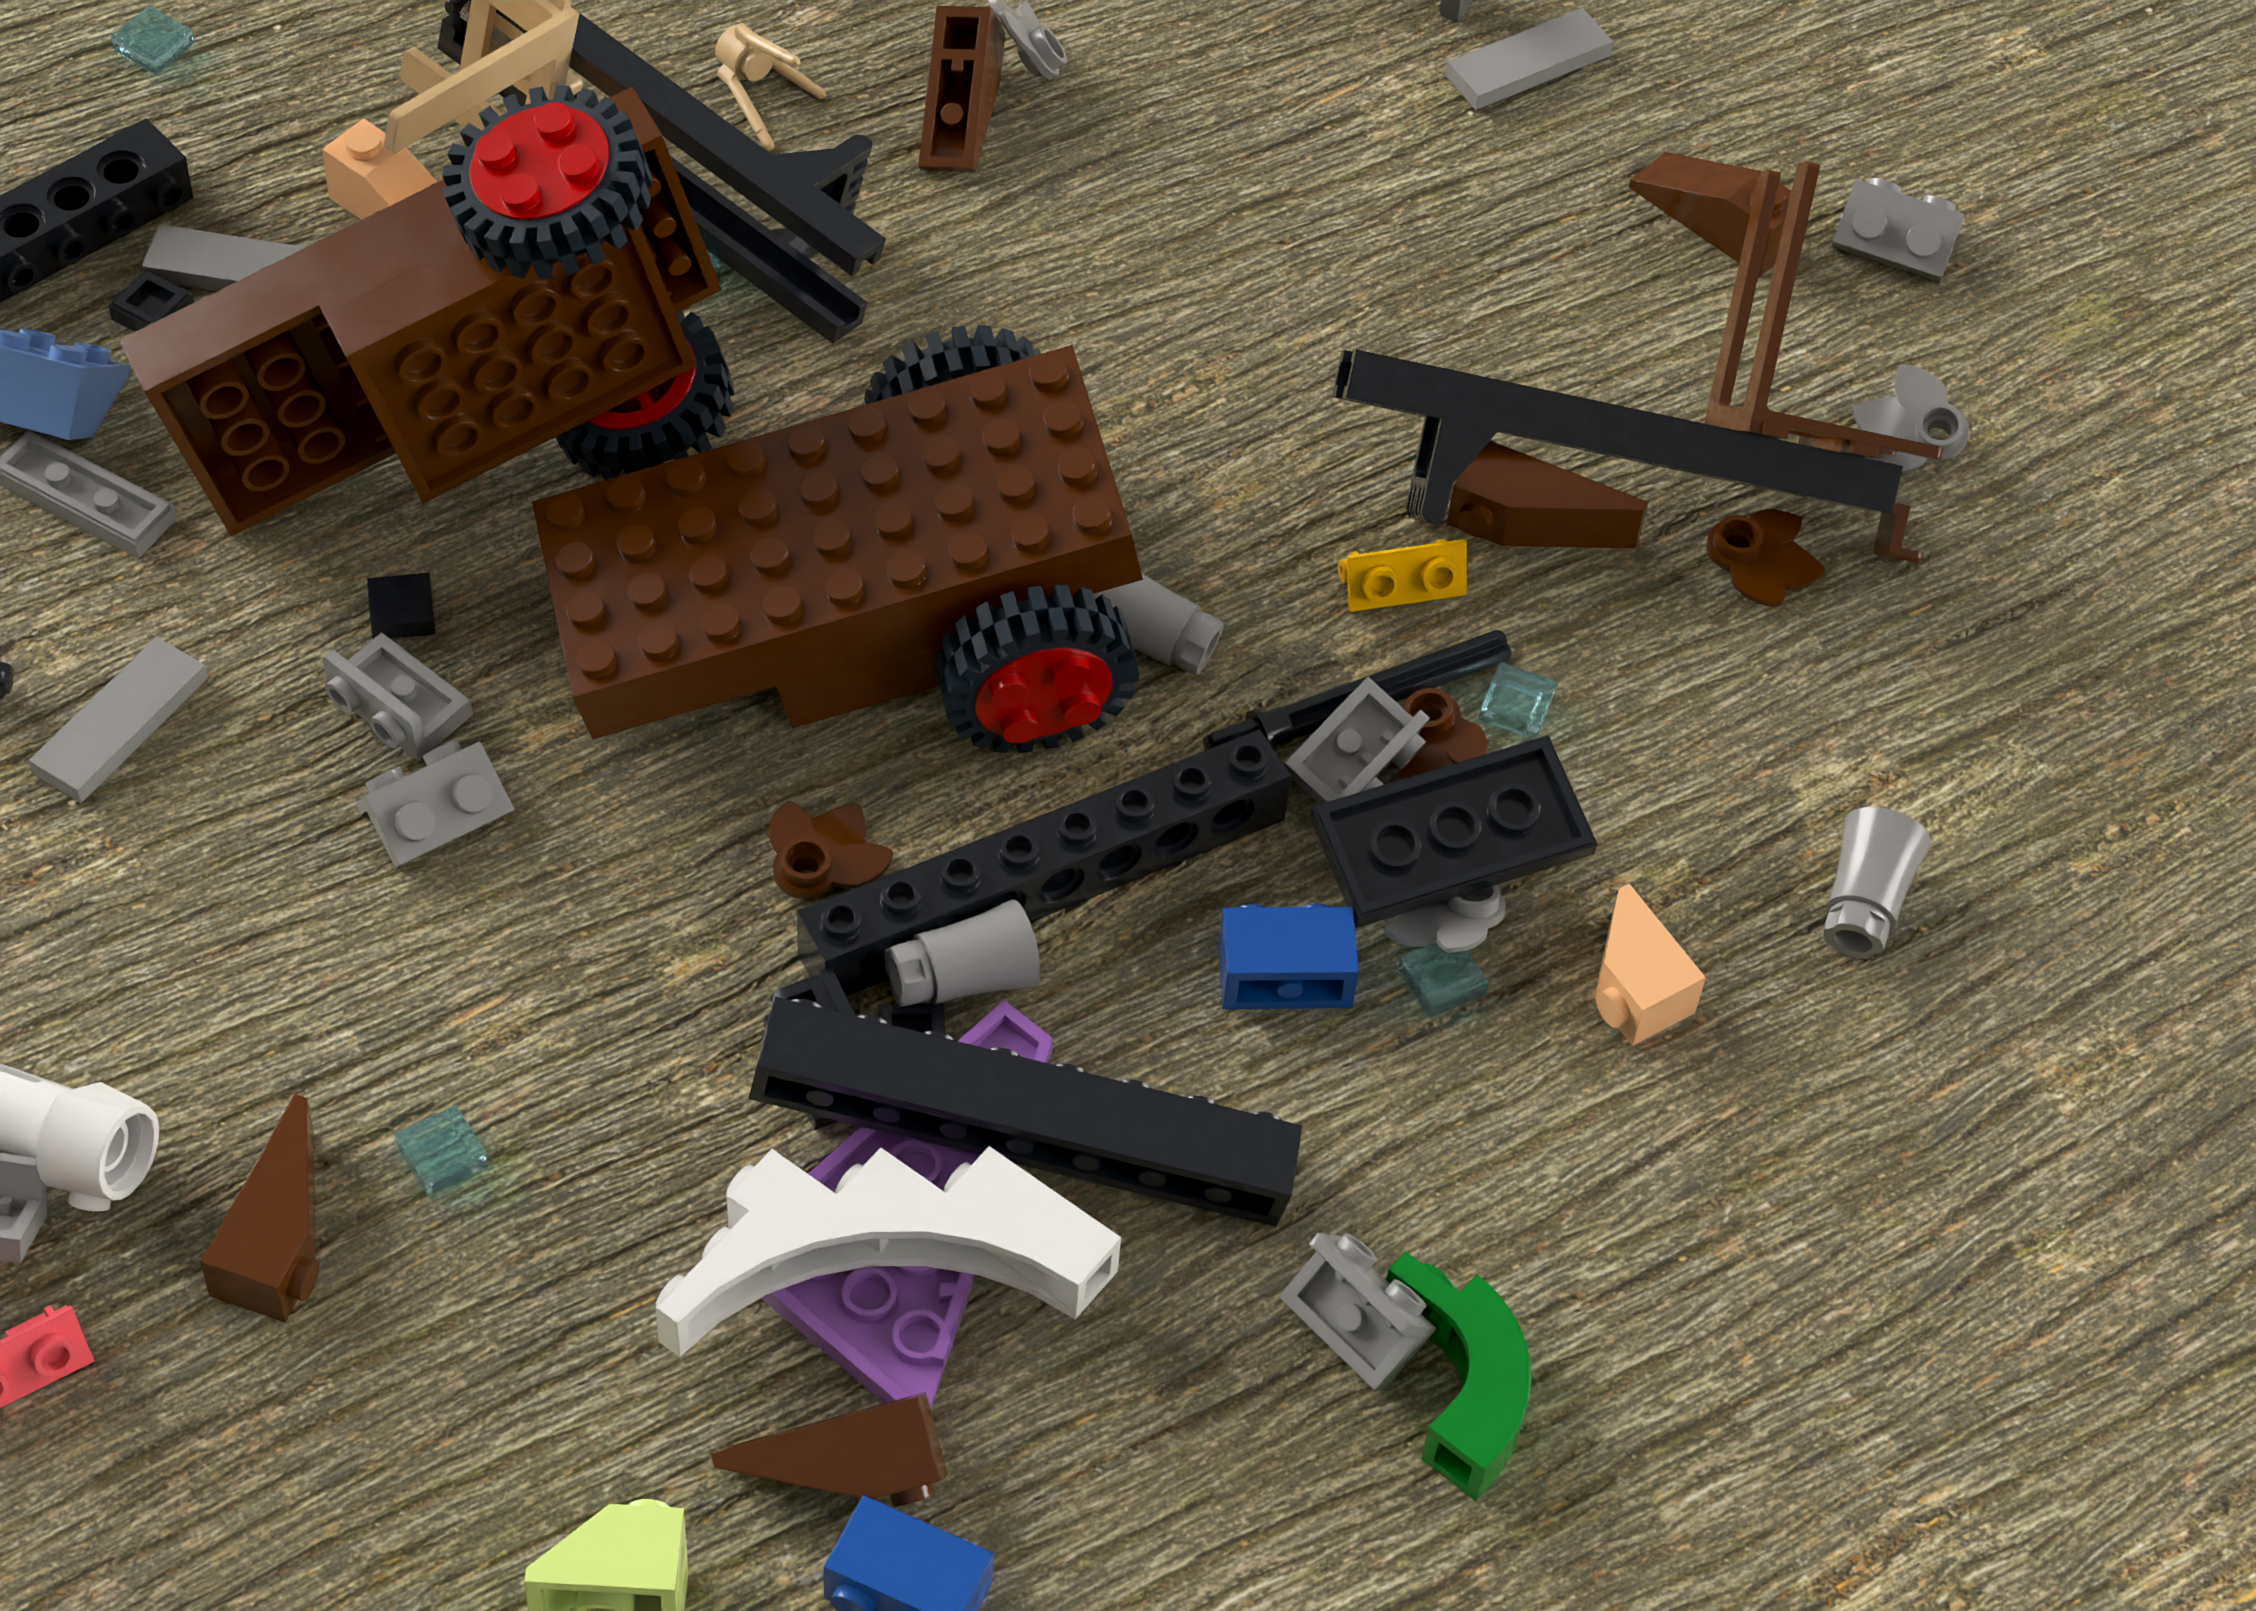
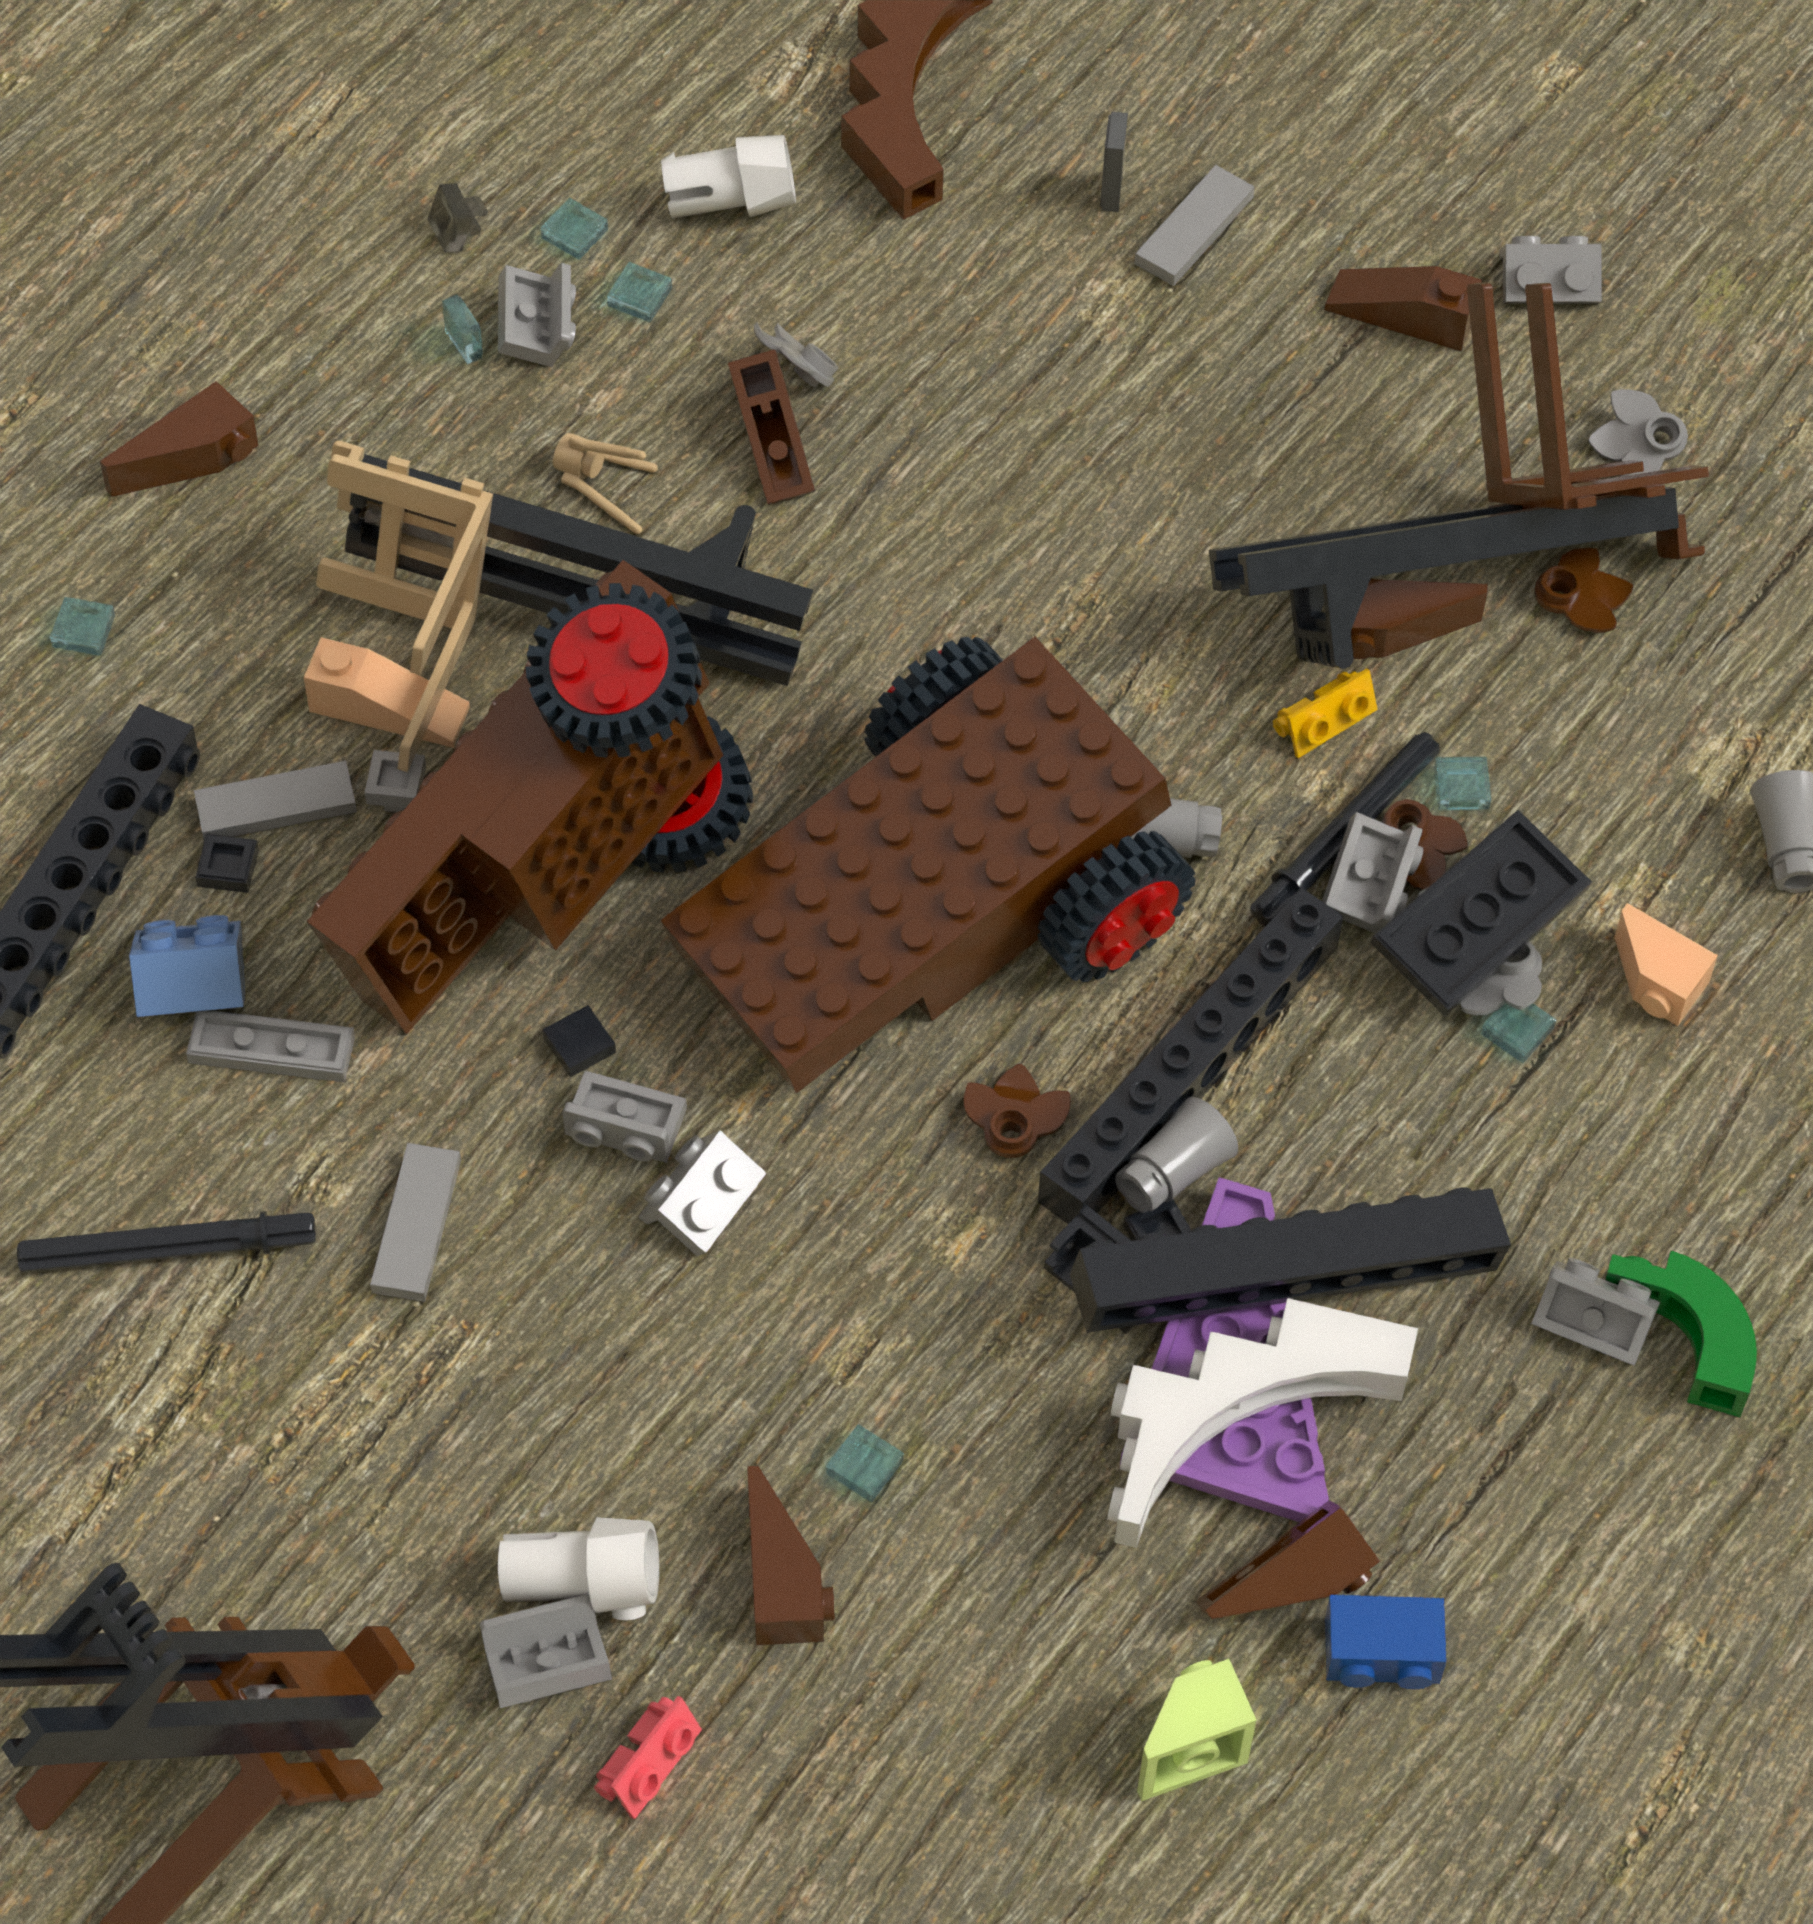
camera: 20 degrees left, 5 degrees up
blue brick [1218,903,1359,1009] -> none

